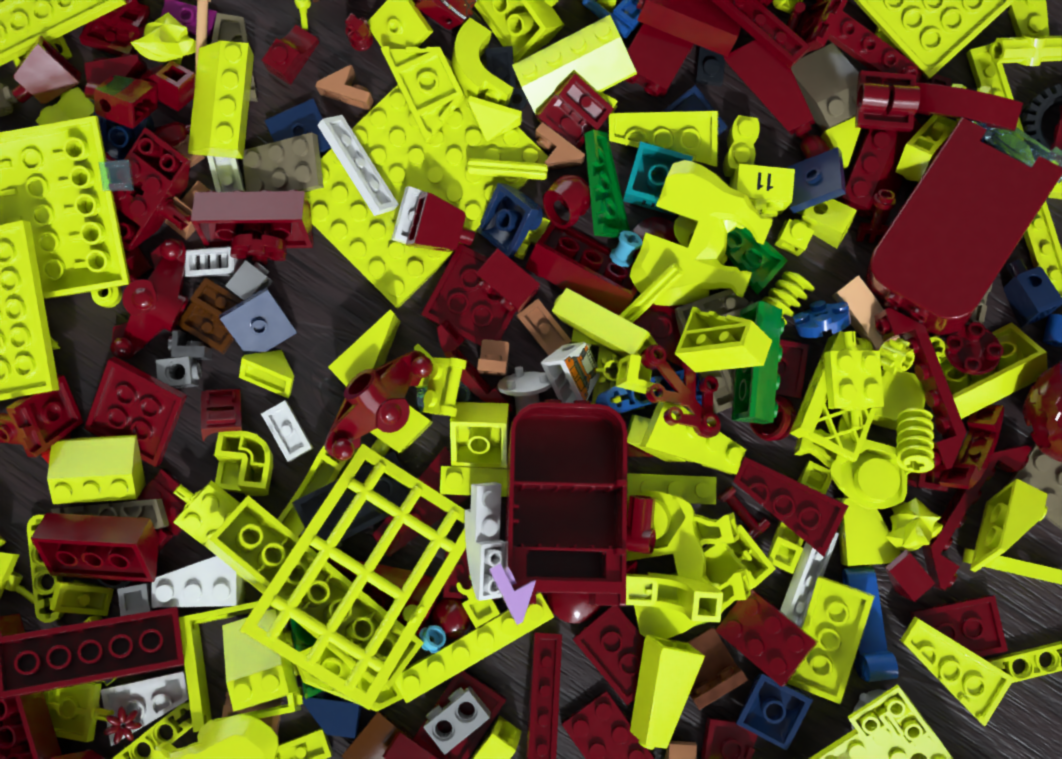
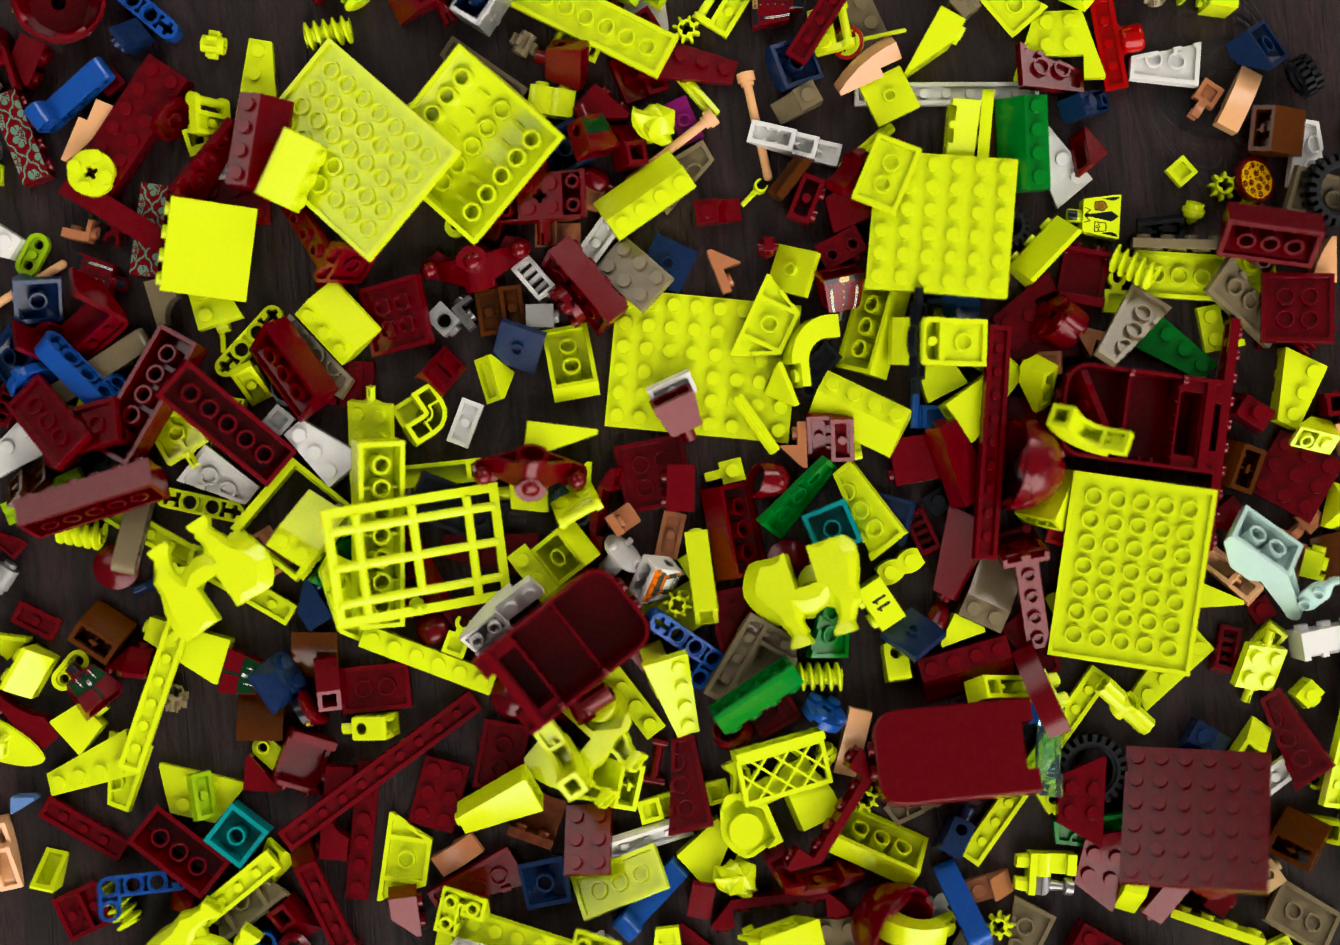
camera: 45 degrees right, 5 degrees up
clear light blue slope [99,160,134,191] -> none
dark red plant [103,706,142,744] -> none
white plate [317,115,399,216] -> none
medium azure plate [419,625,446,653] -> none
light grey brick [424,686,491,755] -> none
dark blue slope [477,183,543,258] -> none
lavender slope [489,564,536,625] -> none
medium azure bush [609,231,643,267] -> none
neon yellow panel [615,354,656,394] -> none
neon yellow axle [619,263,683,323] -> none
dark red plant [641,345,721,438] -> none
neon yellow wedge [675,307,772,372] -> none
neon yellow brick [774,219,814,256] -> none
neon yellow plate [824,331,884,428] -> none
dark red plate [855,70,920,132] -> none
dark red hinge [856,189,896,243] -> none
neon yellow gear [879,338,915,374] -> none
neon yellow piece [896,408,934,473] -> none
dark red dish [945,322,1004,375] -> none
none -> neon yellow slope [541,322,600,403]
none -> dark red slope [909,506,941,559]

